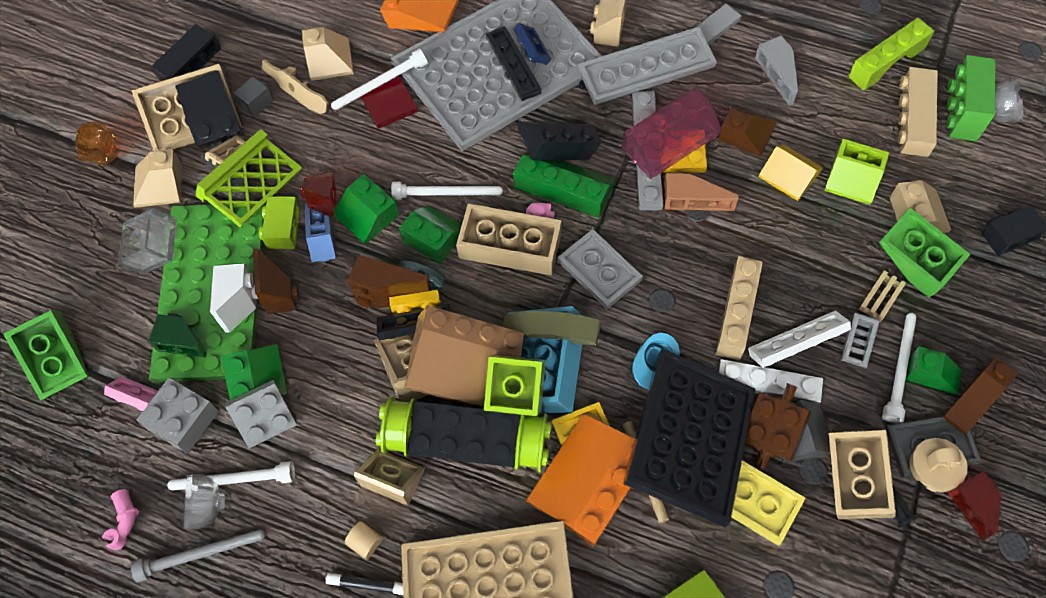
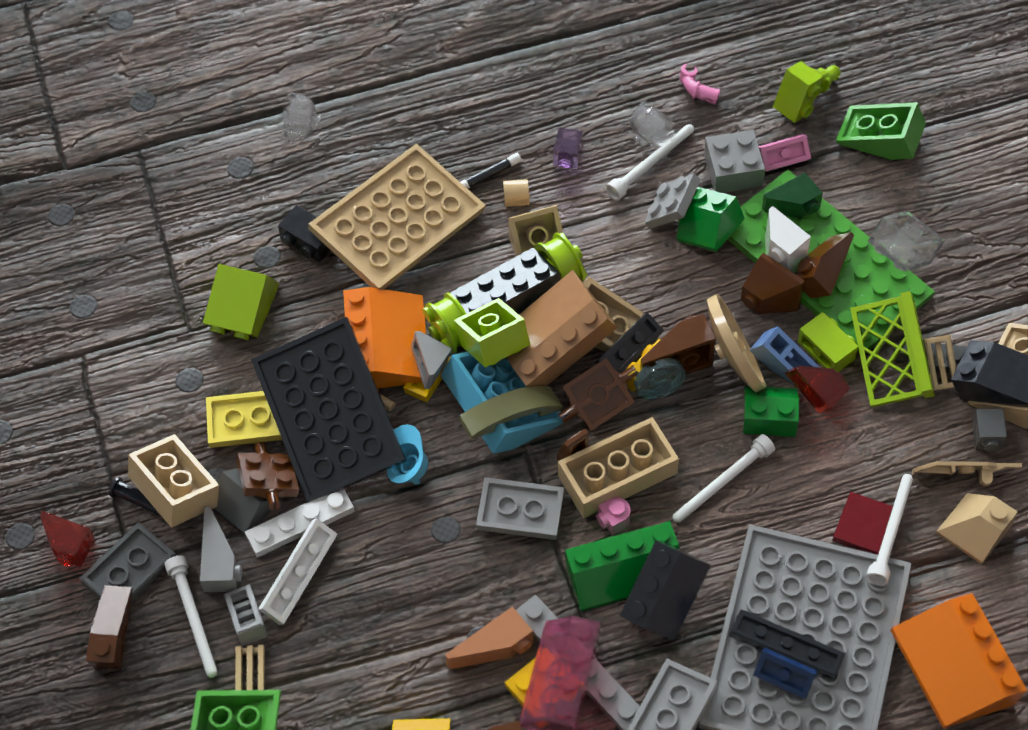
camera: 140 degrees right, 5 degrees down
light grey piece [131,529,265,583] -> none
tan slope [133,149,182,208] -> none
green slope [399,206,462,264] -> none
tan brick [715,256,763,361] -> none
green slope [905,346,962,395] -> none
tan tile [910,438,967,493] -> none
none -> light grey slope [200,507,242,592]
none -> light grey slope [411,331,452,389]
none -> clear purple brick [553,127,583,169]
none -> reddish brown slope [556,429,589,461]
none -> reddish brown plate [558,358,639,431]
none -> tan dish [707,294,766,392]
none -> lime brick [773,61,841,123]
none -> reddish brown slope [796,232,854,299]

